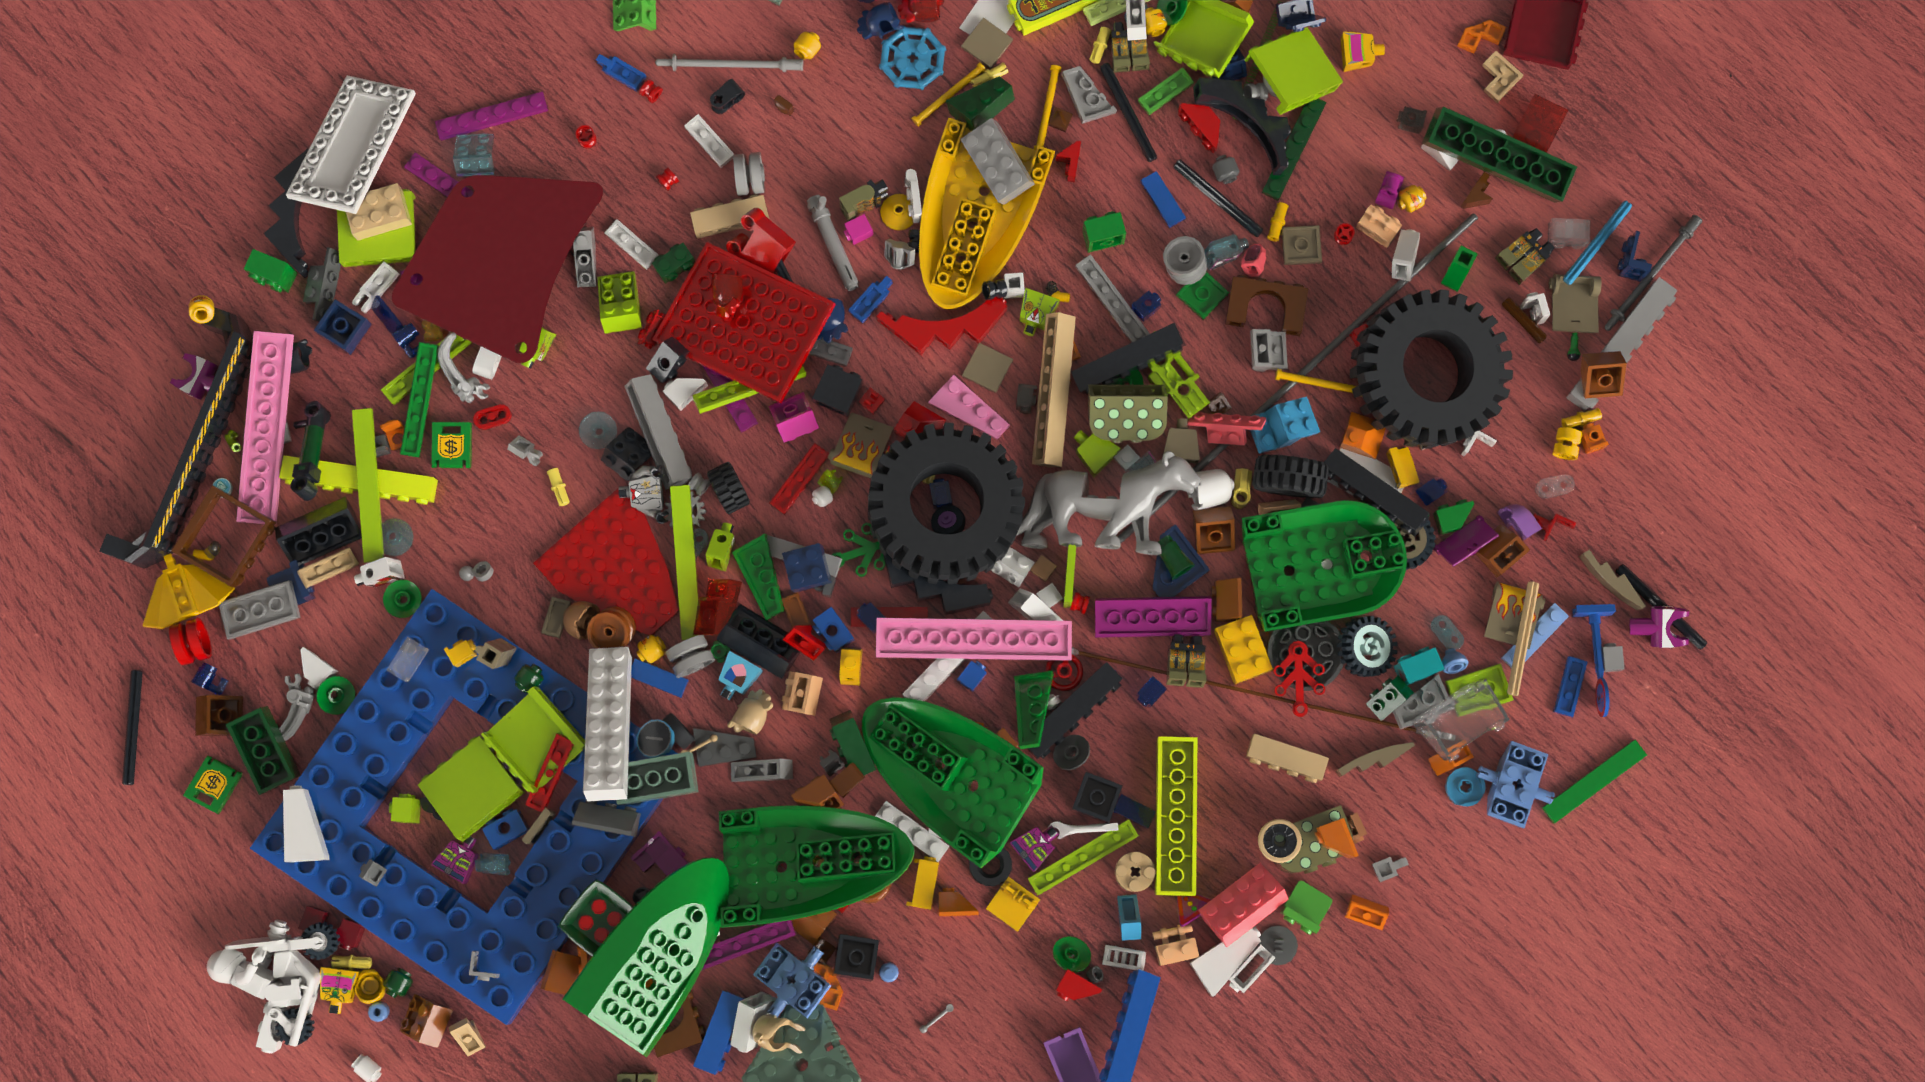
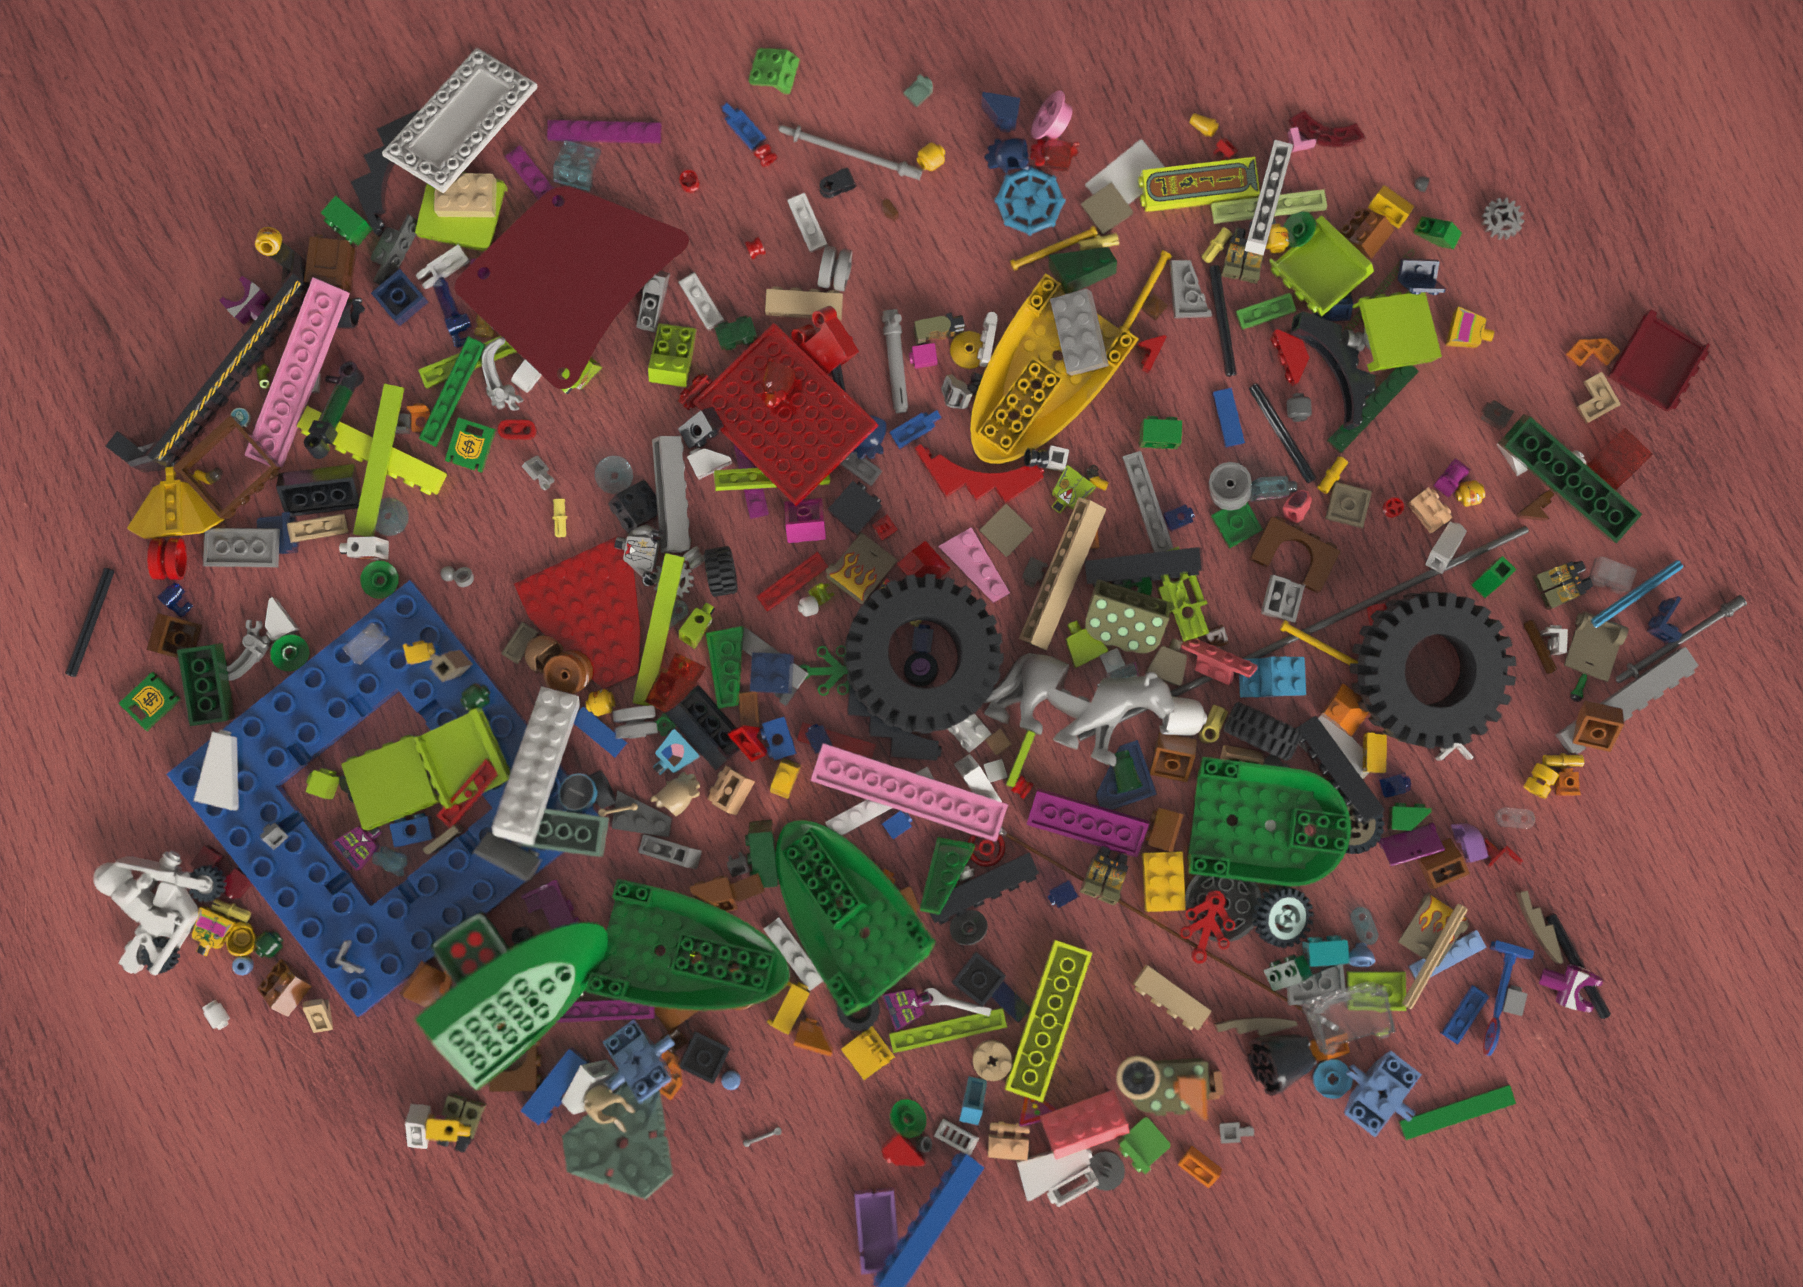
camera: 15 degrees right, 5 degrees up
none -> reddish brown container [304,234,357,294]
none -> black cone [1247,1034,1317,1096]

